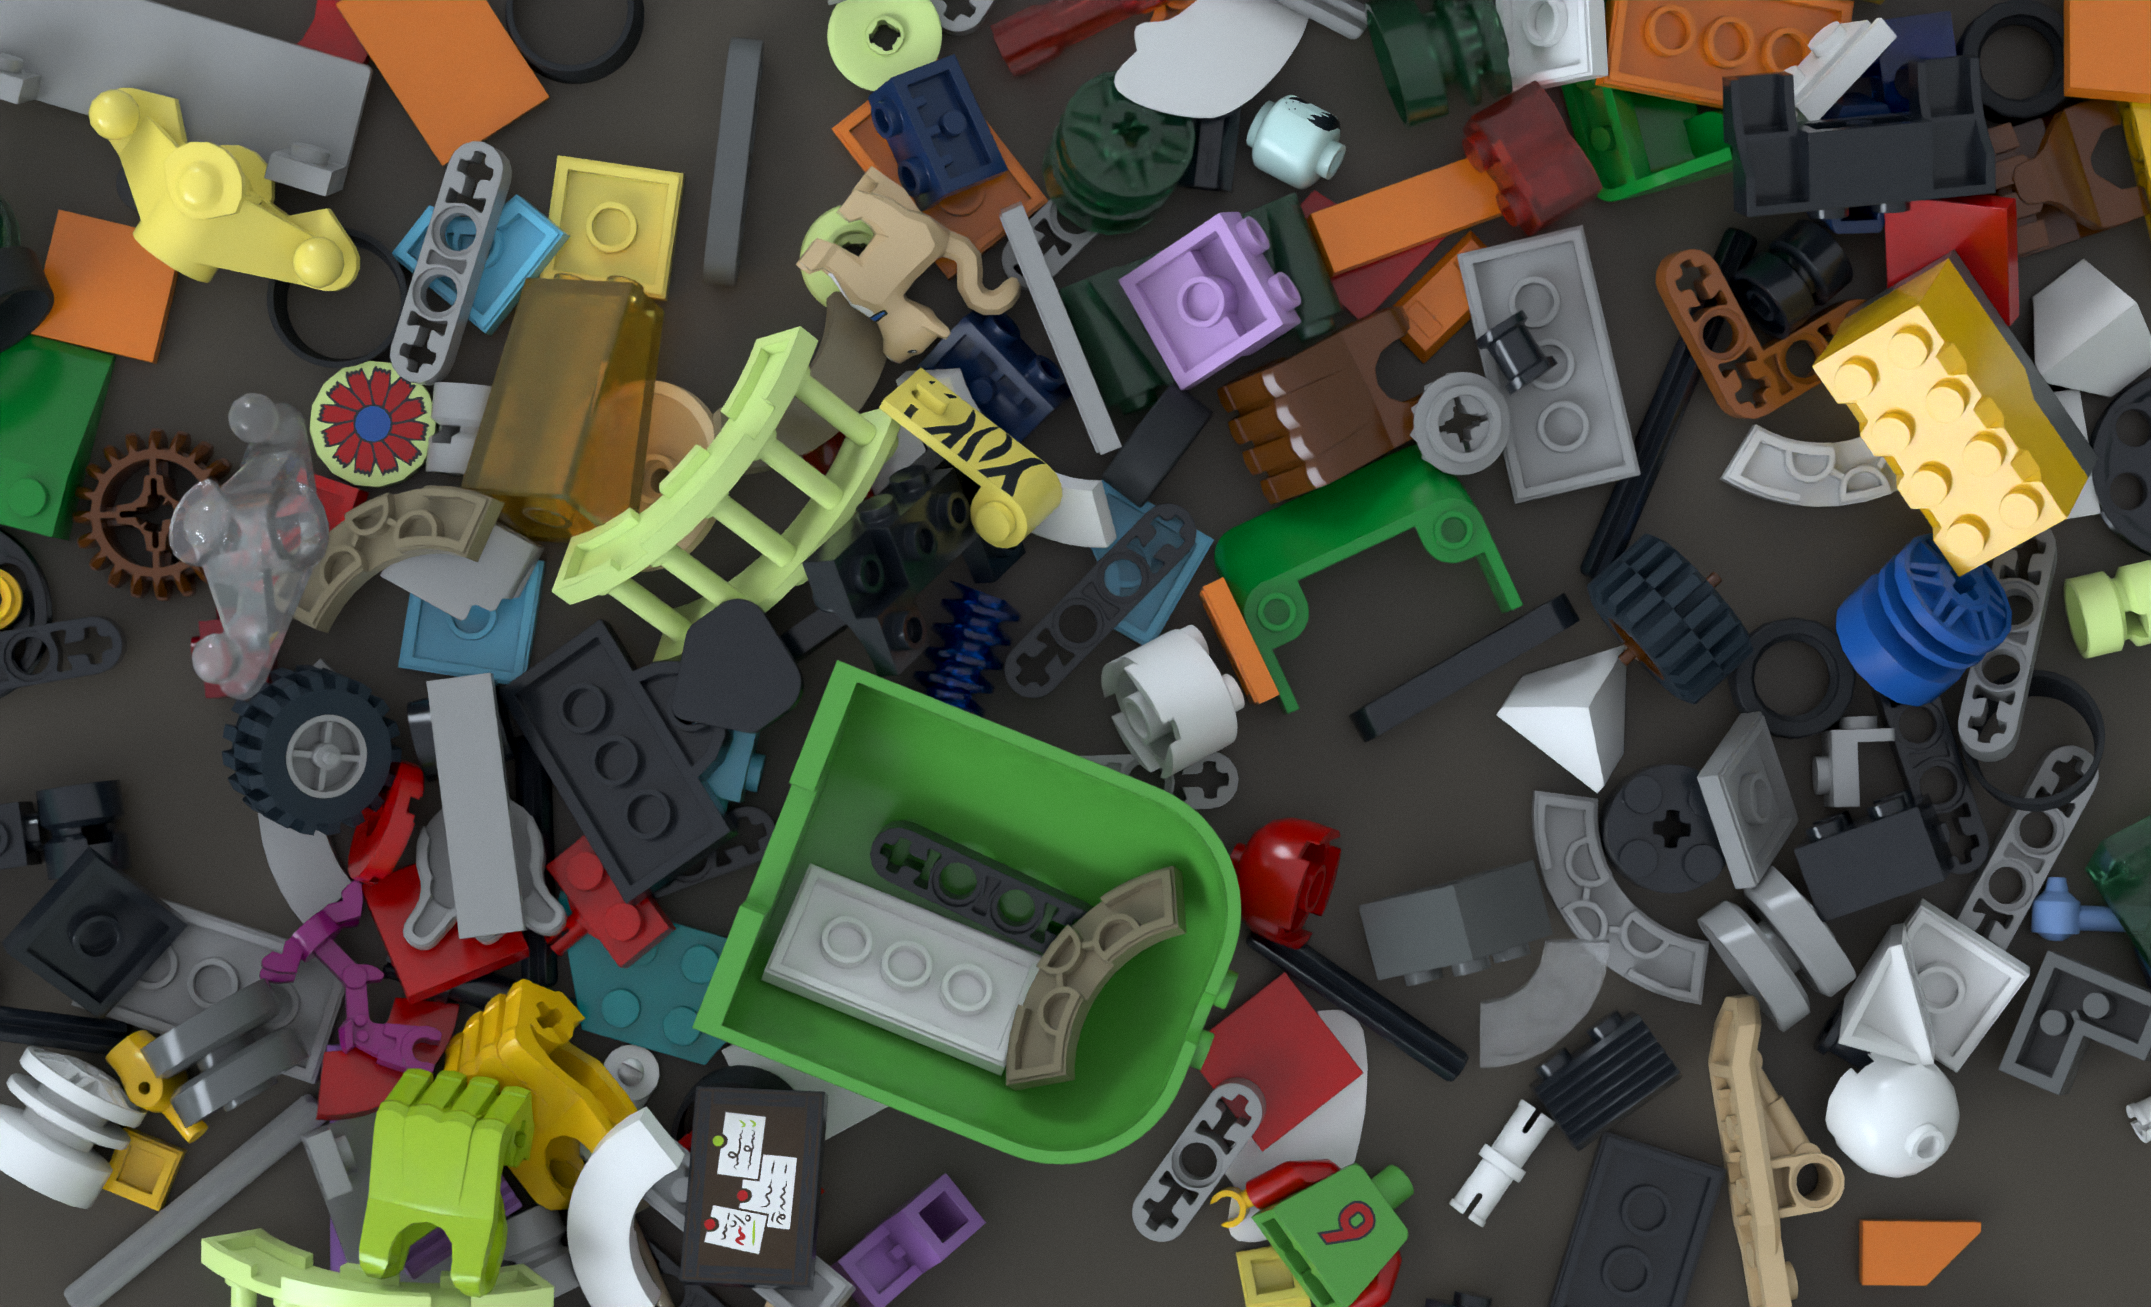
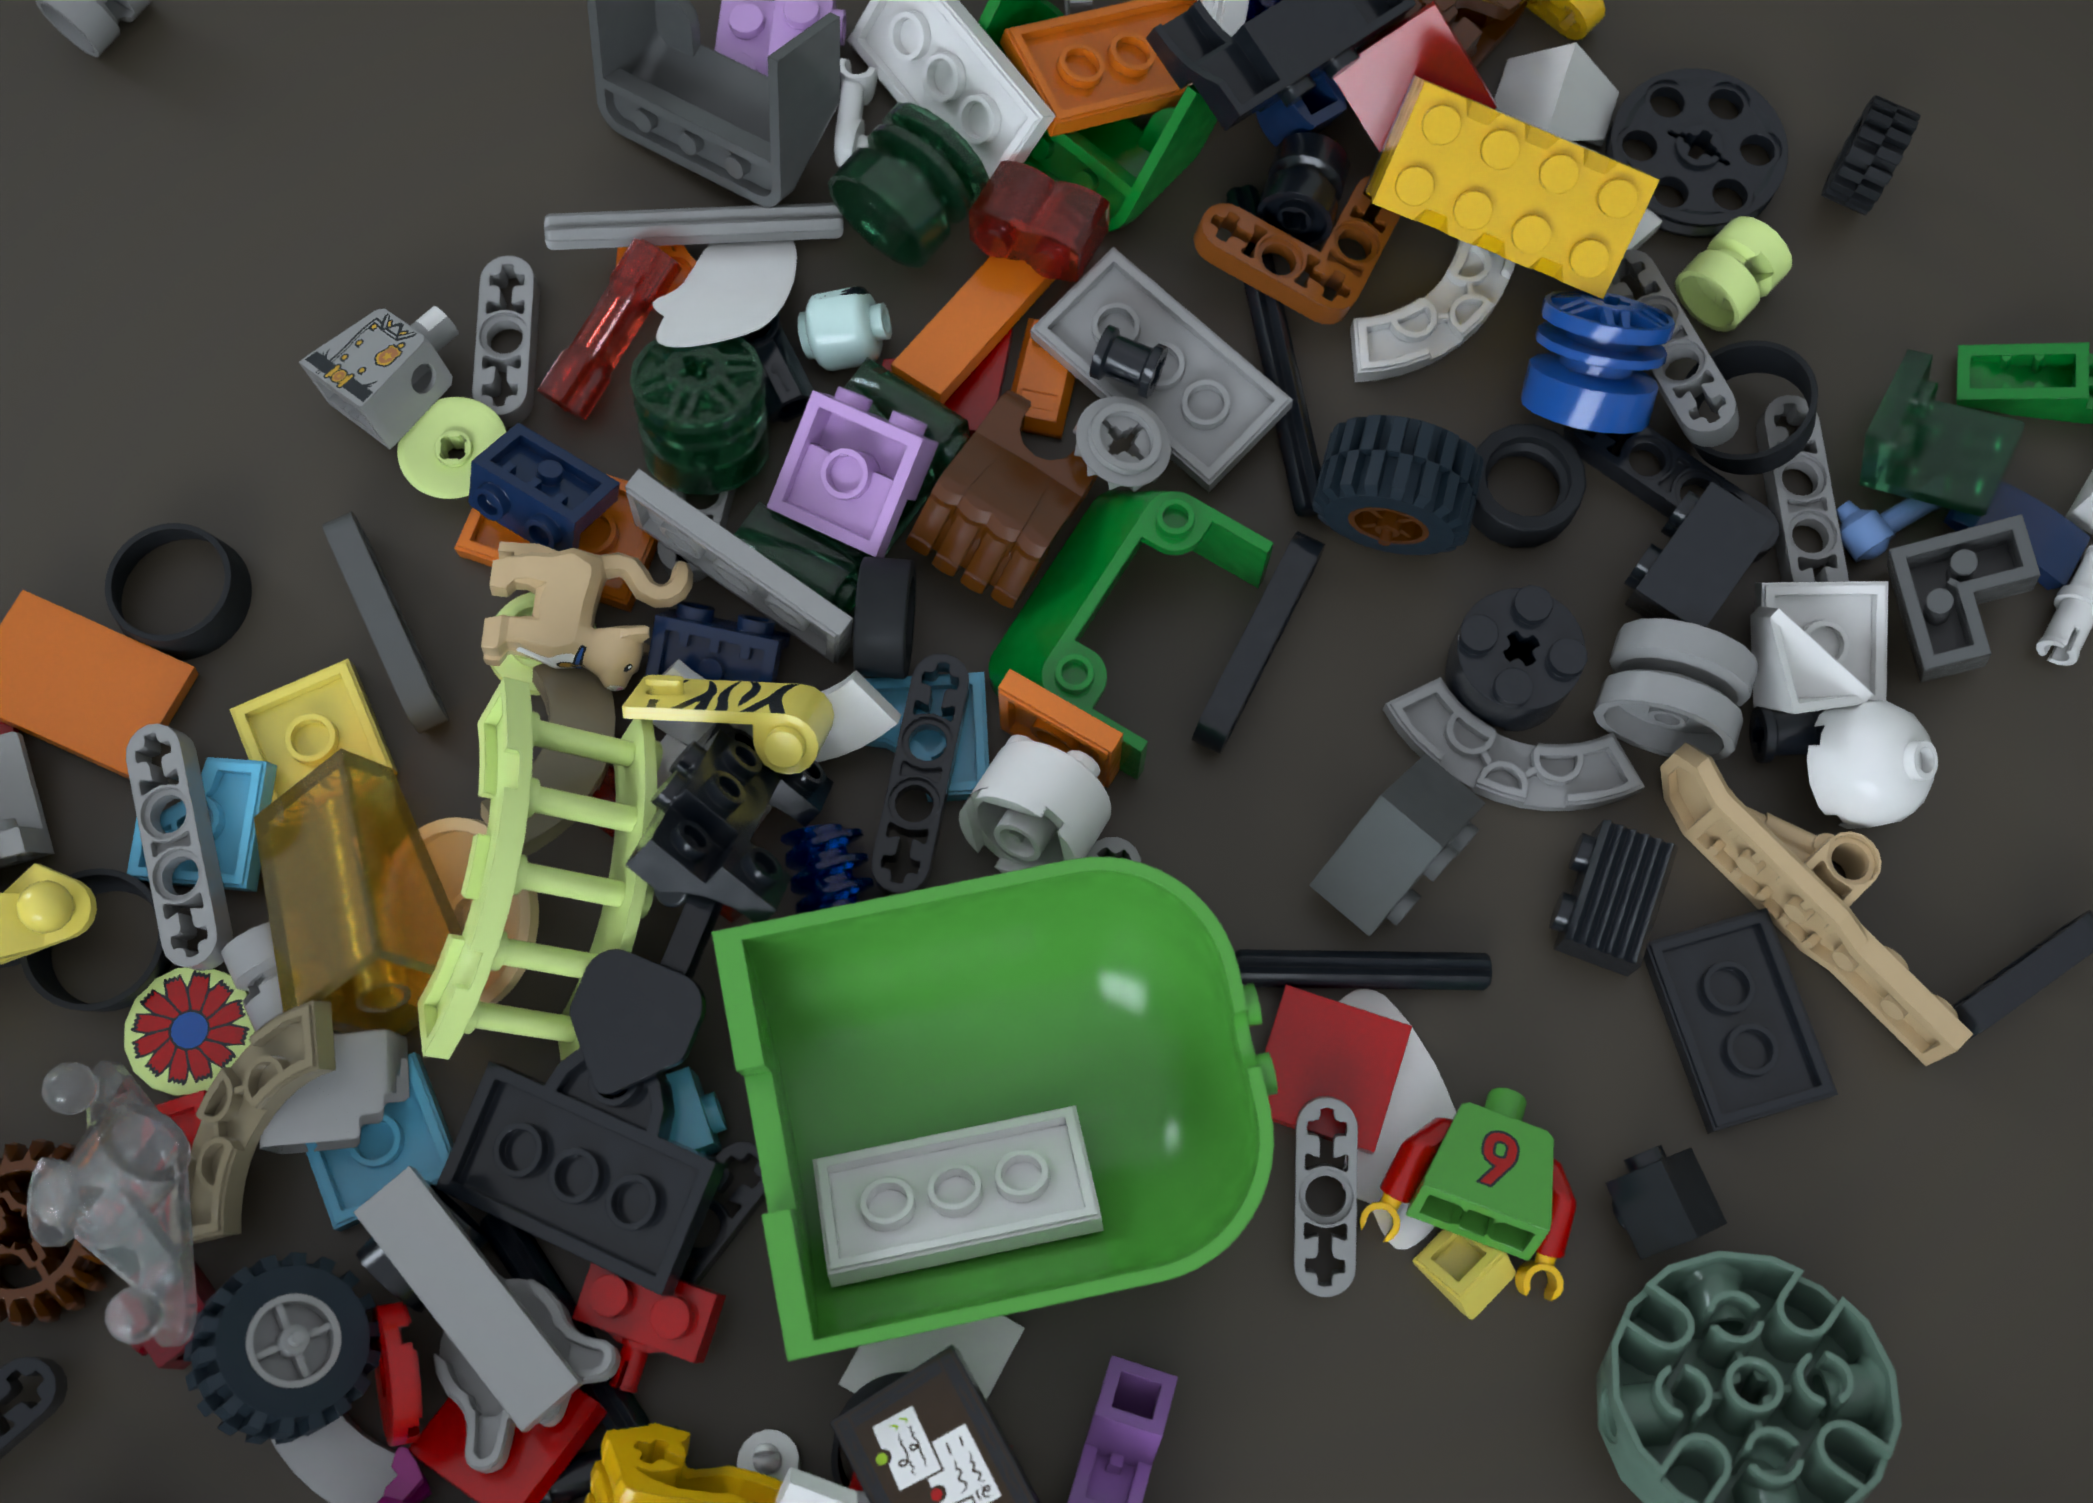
camera: 30 degrees left, 15 degrees down
teal wing [558,890,728,1065] -> none
black beam [870,820,1093,954] -> none
dark tan tile [1006,866,1187,1091] -> none
red cylinder [1230,817,1341,950] -> none
white pin [1449,1099,1556,1228] -> none
clear tile [1480,939,1610,1068] -> none
white slope [1496,645,1627,794] -> none
light grey tile [1697,711,1799,889] -> none
light grey bracket [1812,716,1895,807] -> none
orange tile [1859,1219,1981,1286] -> none

